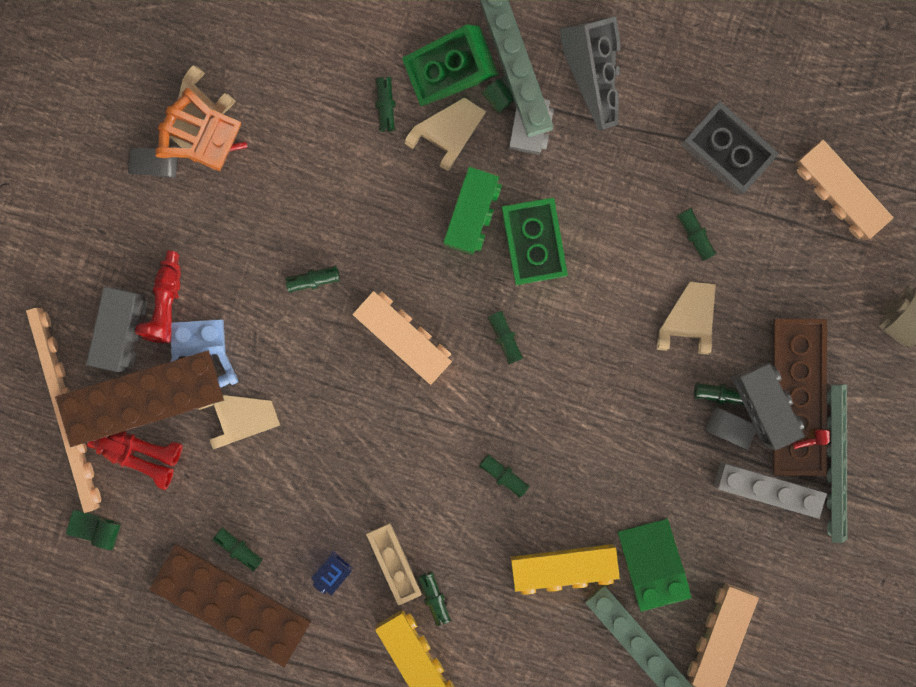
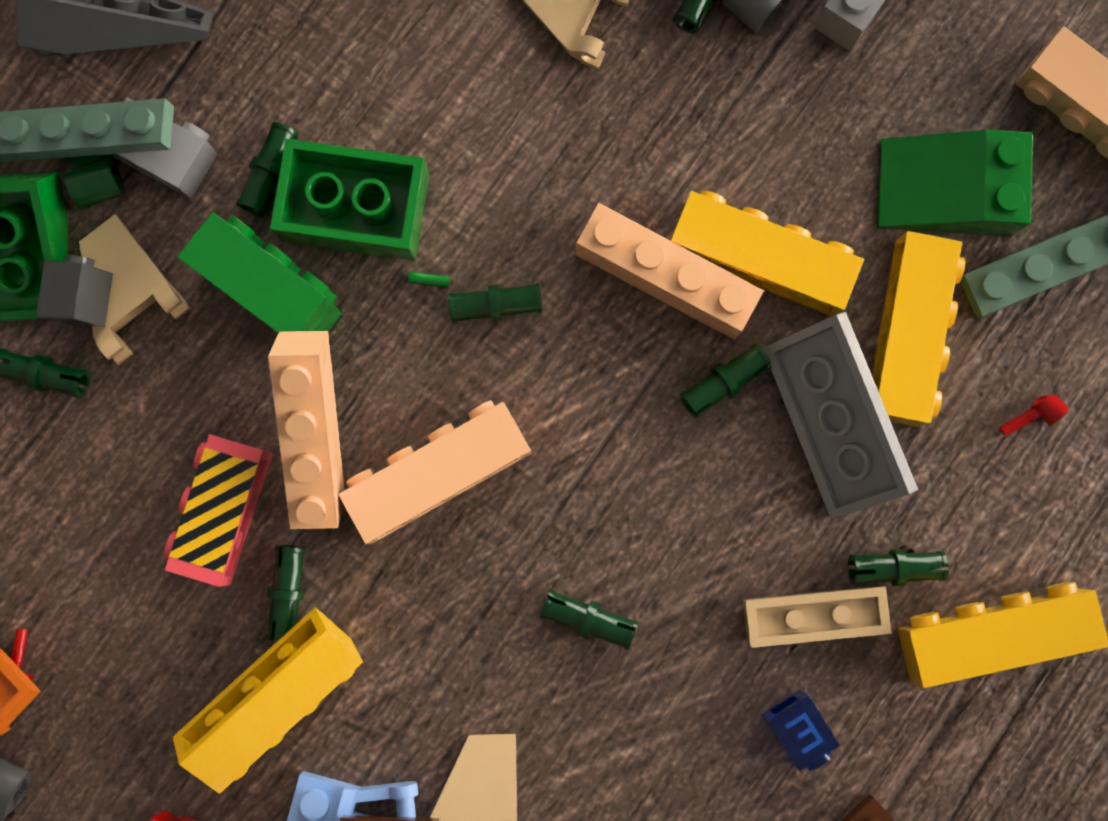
camera: 70 degrees left, 5 degrees down
none -> dark grey brick [36,255,113,327]
none -> brick [164,434,273,587]
none -> yellow brick [172,607,363,794]
none -> dark green pin [236,122,299,217]
none -> light nougat brick [268,331,345,529]
none -> green piece [408,272,450,288]
none -> dark green pin [540,589,638,650]
none -> light nougat brick [576,203,764,340]
none -> yellow brick [671,191,864,317]
none -> light grey plate [763,312,918,519]
none -> red hand [999,395,1069,437]

